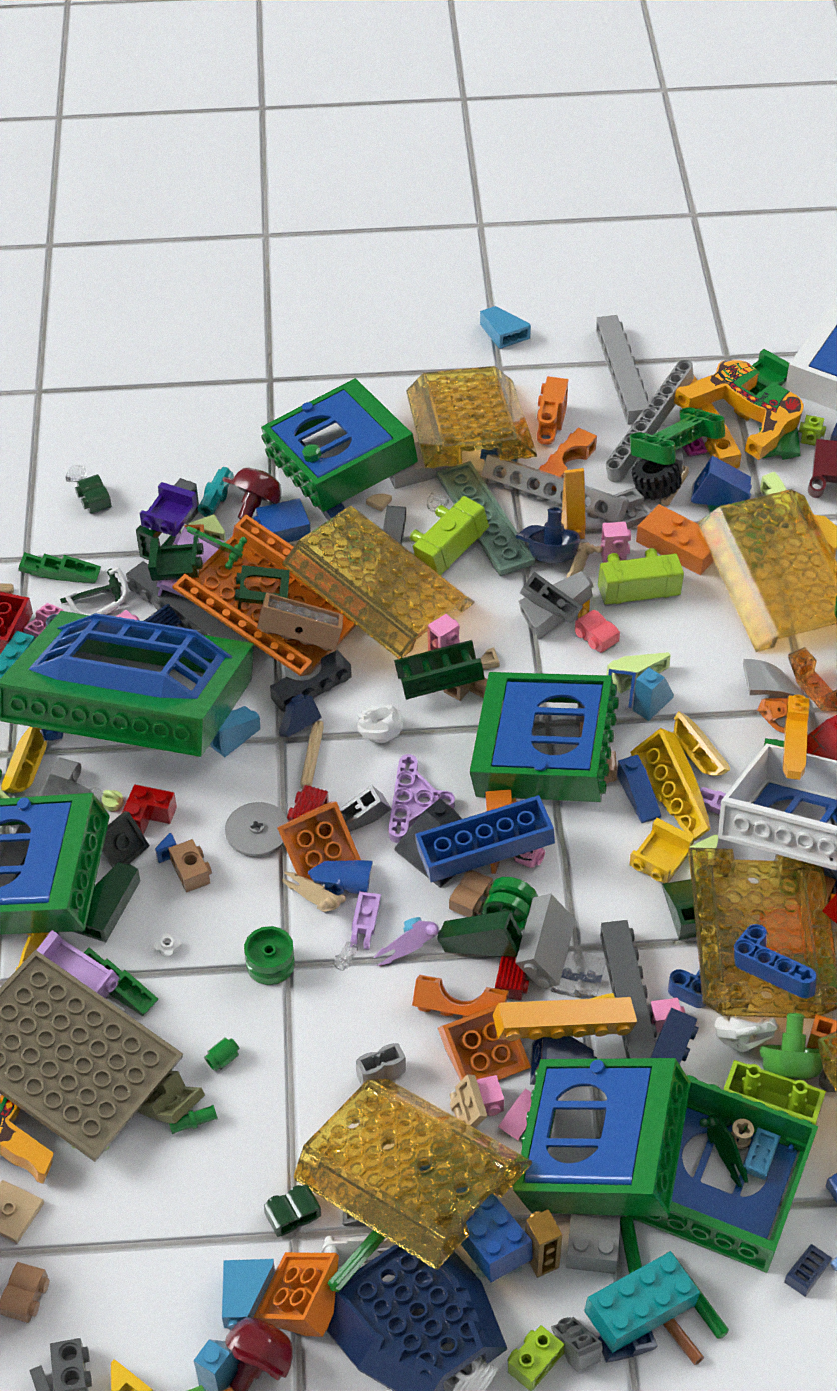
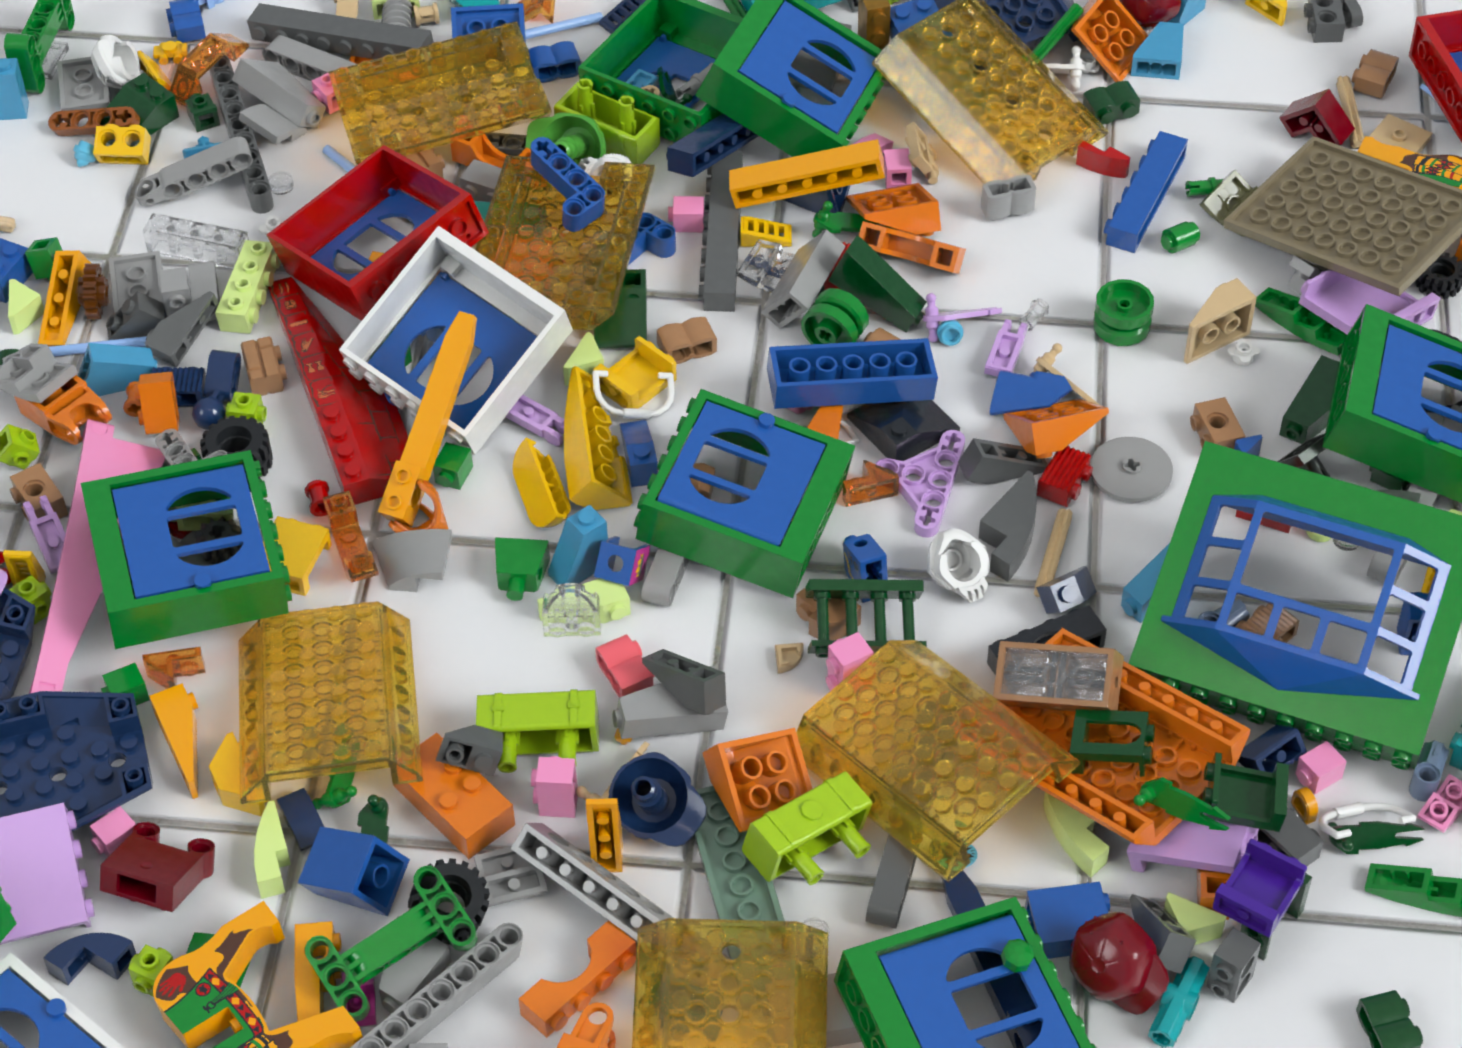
camera: 170 degrees left, 0 degrees up
none -> dark grey slope [436,725,503,776]
none -> green torso [495,537,550,601]
none -> clear slope [542,583,601,637]
none -> white piece [592,370,675,420]
none -> medium nougat brick [657,317,717,364]
none -> light grey pin [676,63,713,98]
none -> orange slope [702,728,813,833]
none -> clear orange slope [842,460,899,507]
none -> blue torso [842,534,888,603]
none -> dark grey slope [978,470,1037,582]
none -> red slope [1076,141,1130,178]
none -> blue brick [1104,131,1188,253]
none -> dark grey slope [1129,894,1197,974]
none -> tan slope [1184,278,1257,364]
none -> dark red brick [1279,89,1355,145]
none -> light orange tile [1291,787,1318,824]
none -> tan axle [1336,75,1364,149]

